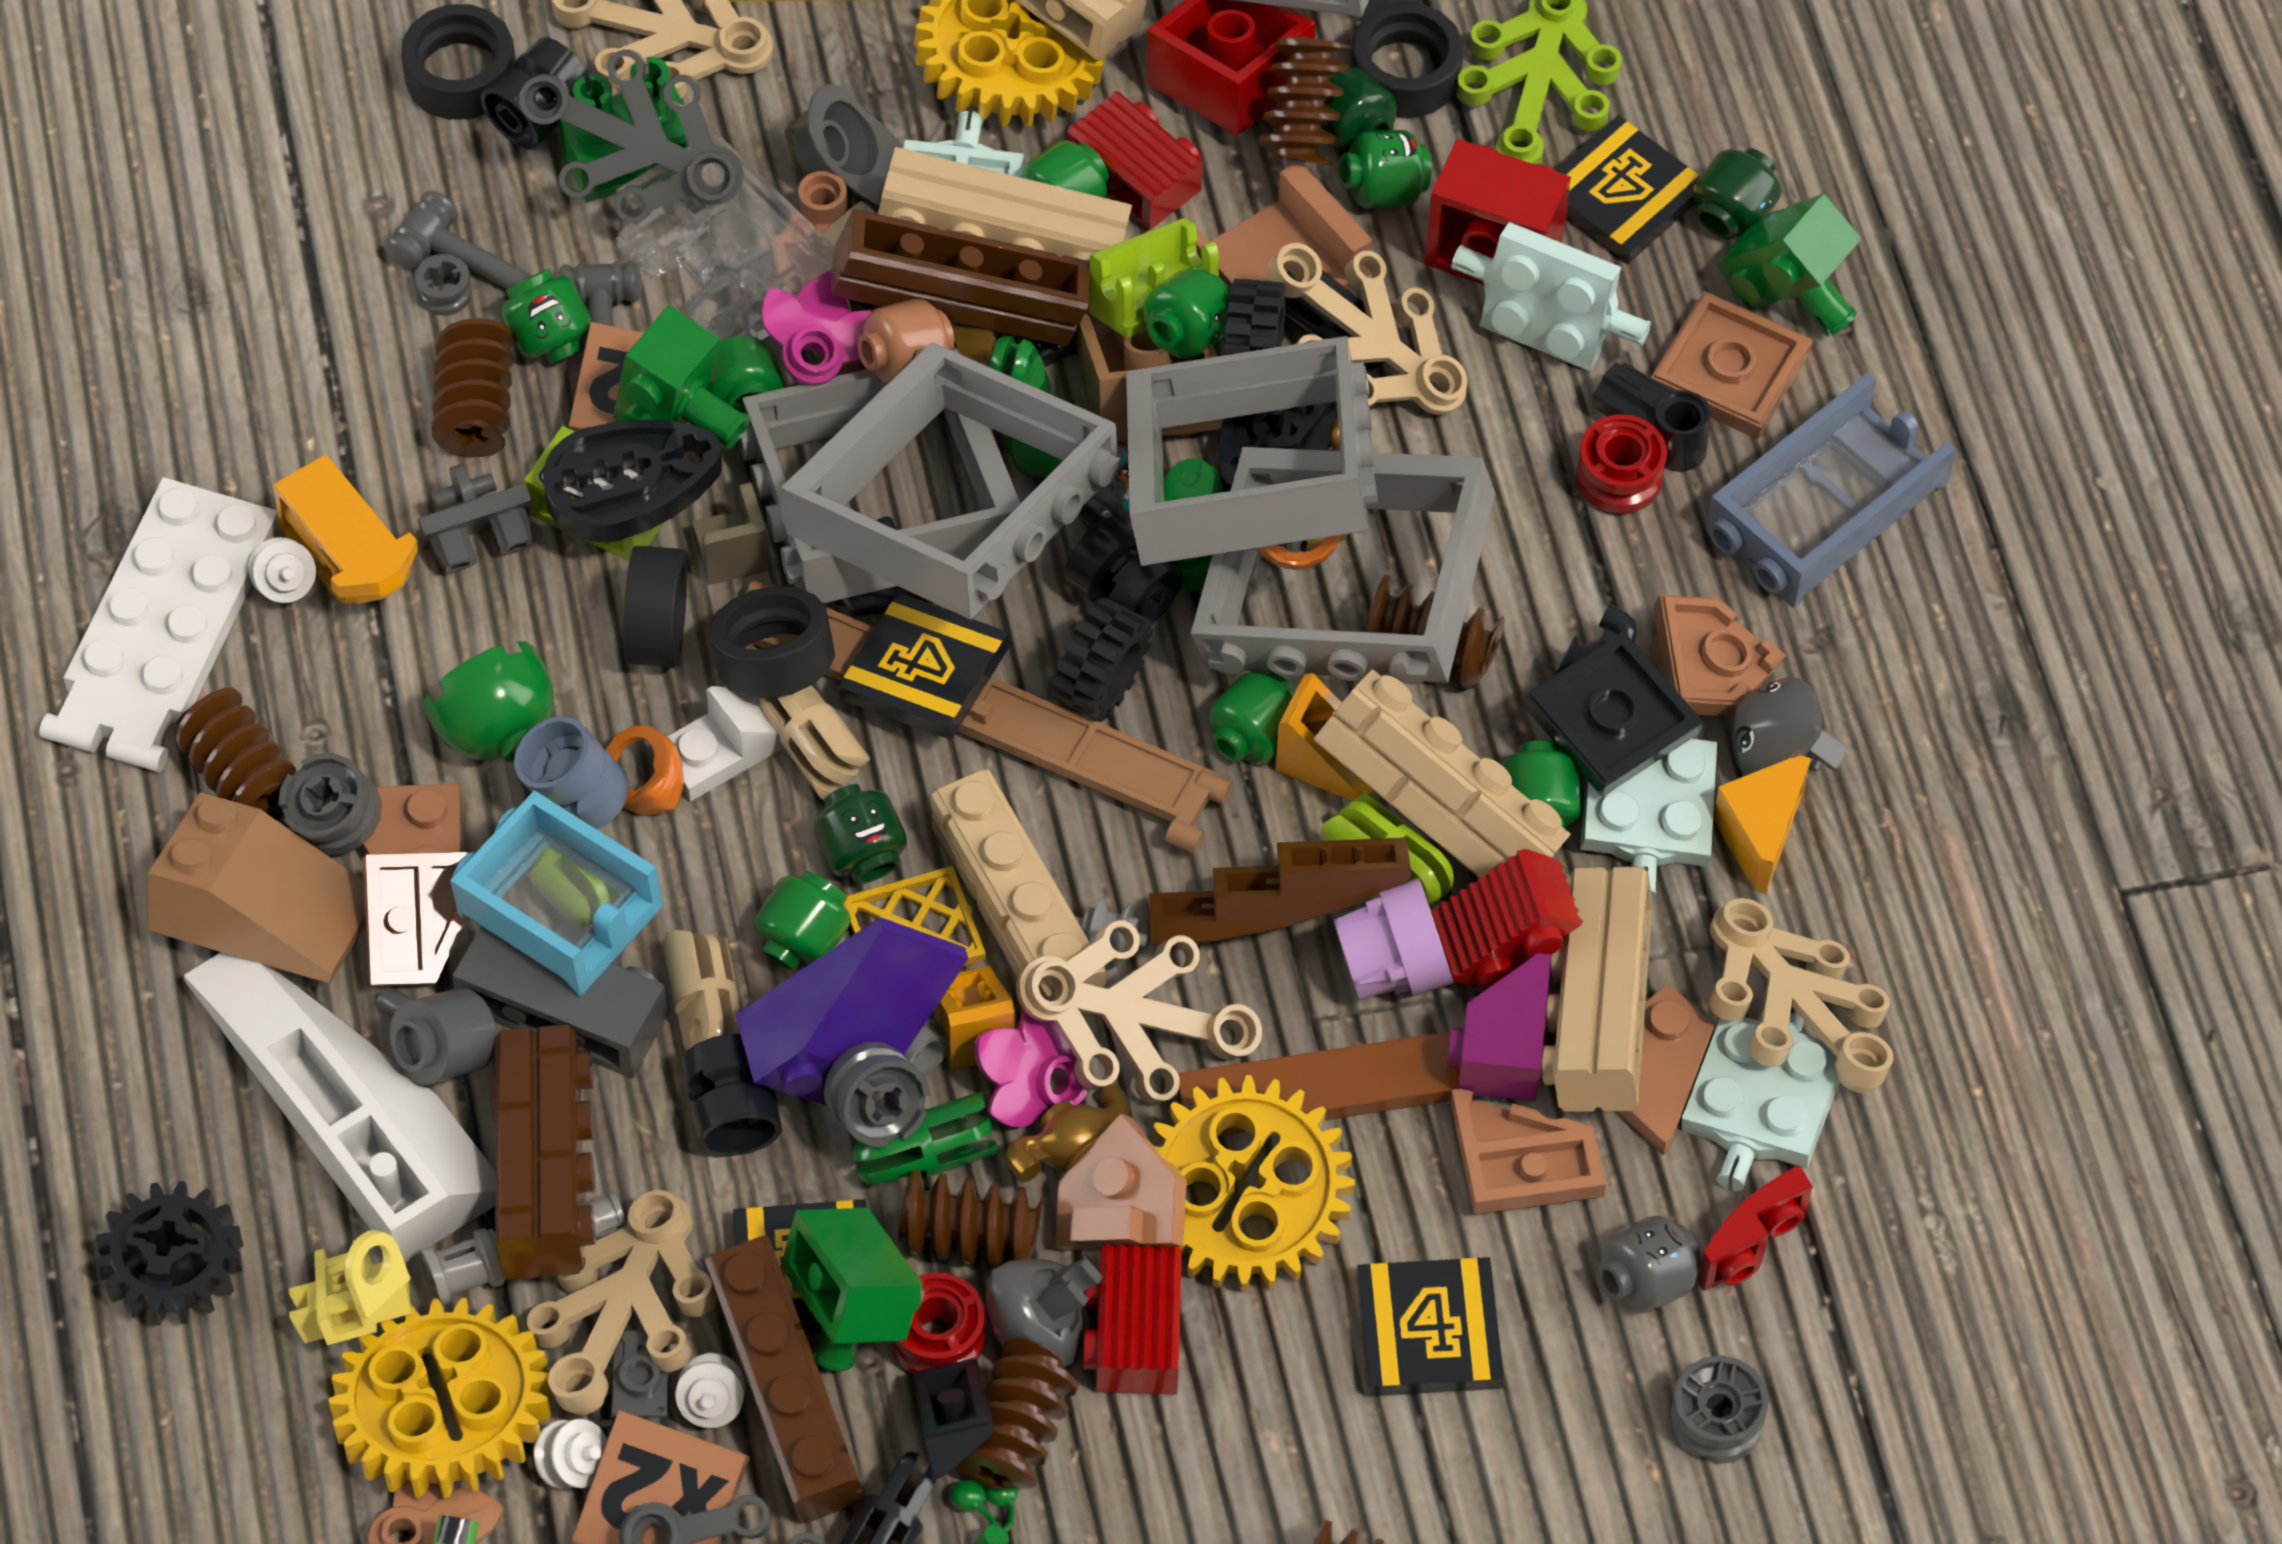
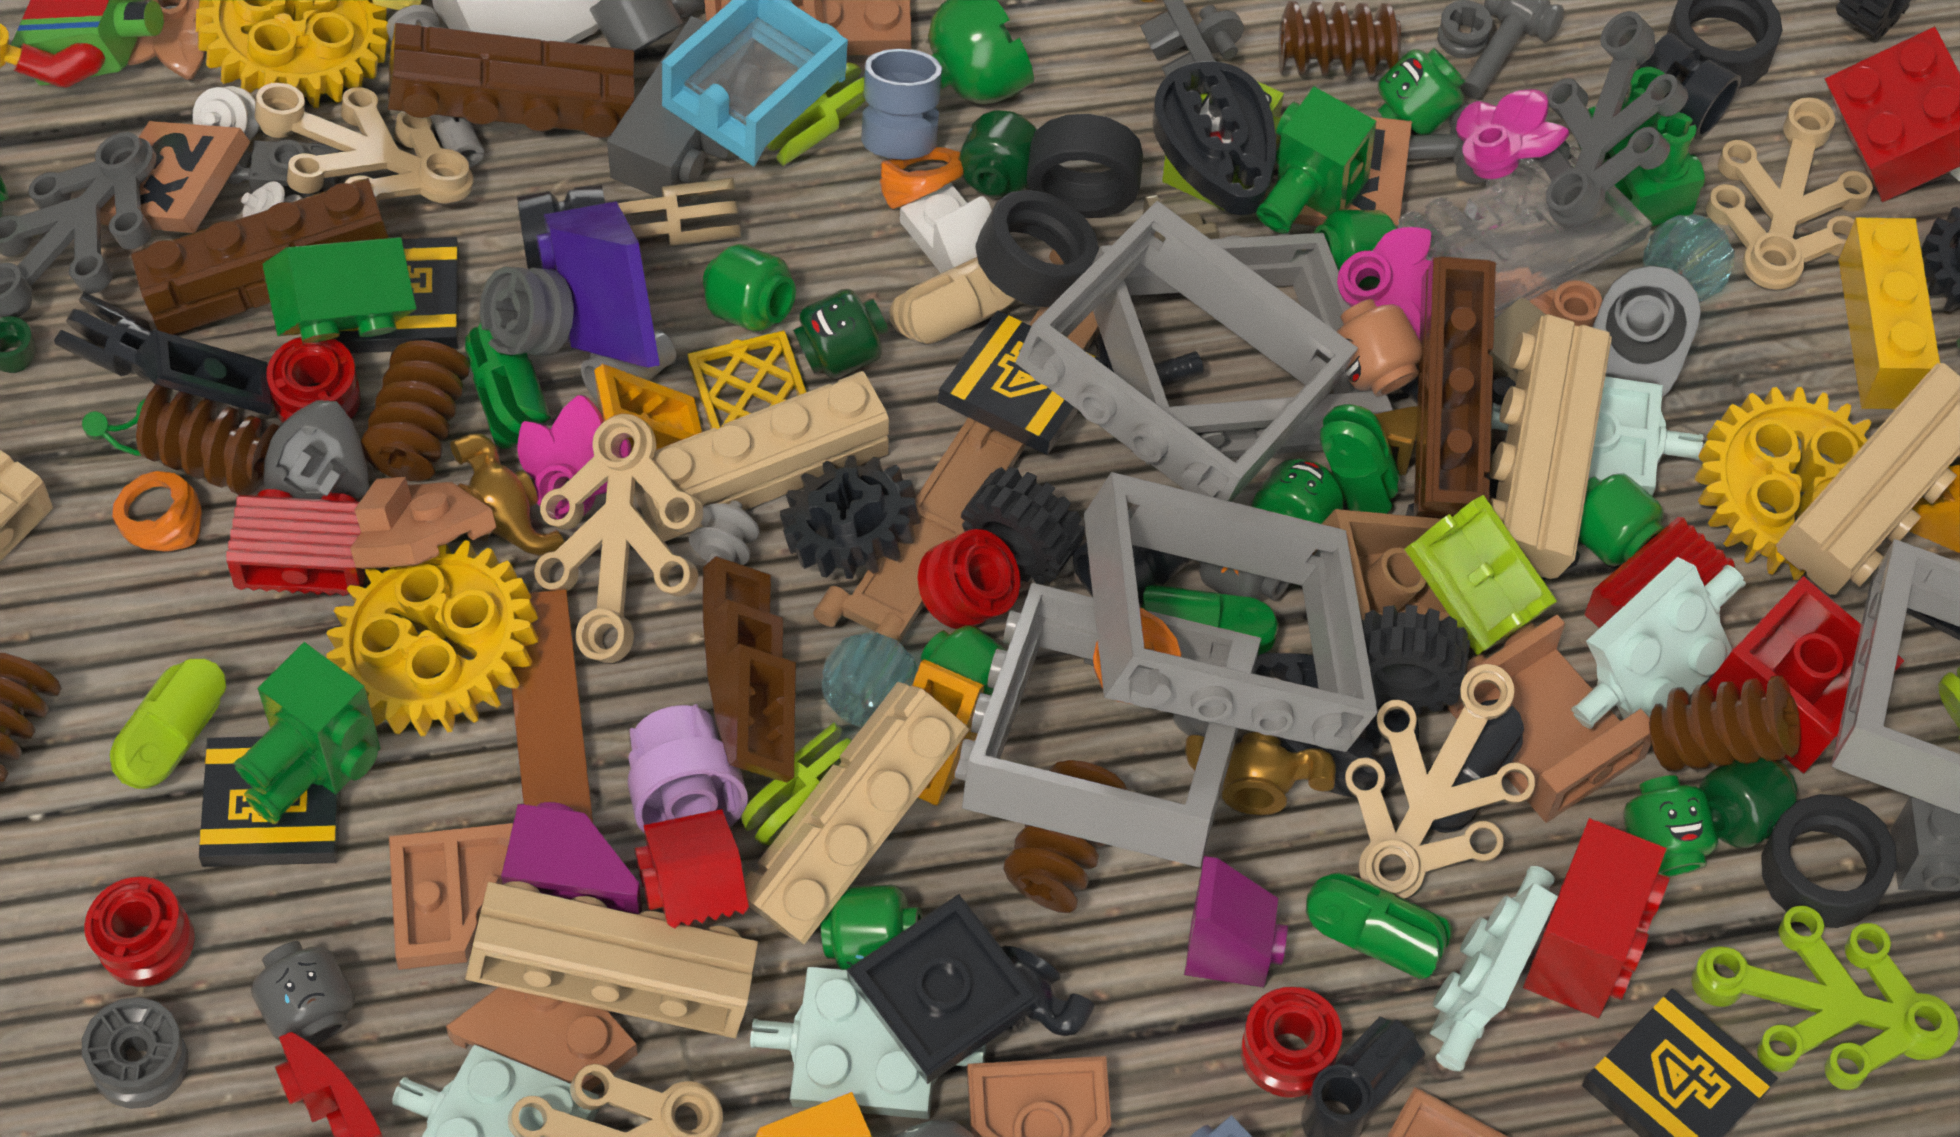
camera: 90 degrees right, 0 degrees up
green head [1143,267,1231,359] -> none
none -> red wheel [84,876,195,987]
none -> lime arm [109,659,226,789]
none -> orange piece [112,471,202,552]
none -> green brick [233,642,381,824]
none -> black gear [780,455,921,579]
none -> clear light blue piece [821,631,918,728]
none -> red wheel [917,529,1020,629]
none -> dark green head [958,110,1037,199]
none -> magenta slope [1184,856,1288,988]
none -> green arm [1306,872,1453,979]
none -> dark pink plate [1456,89,1569,179]
none -> light aqua plate [1571,557,1746,729]
none -> clear light blue piece [1643,214,1735,303]

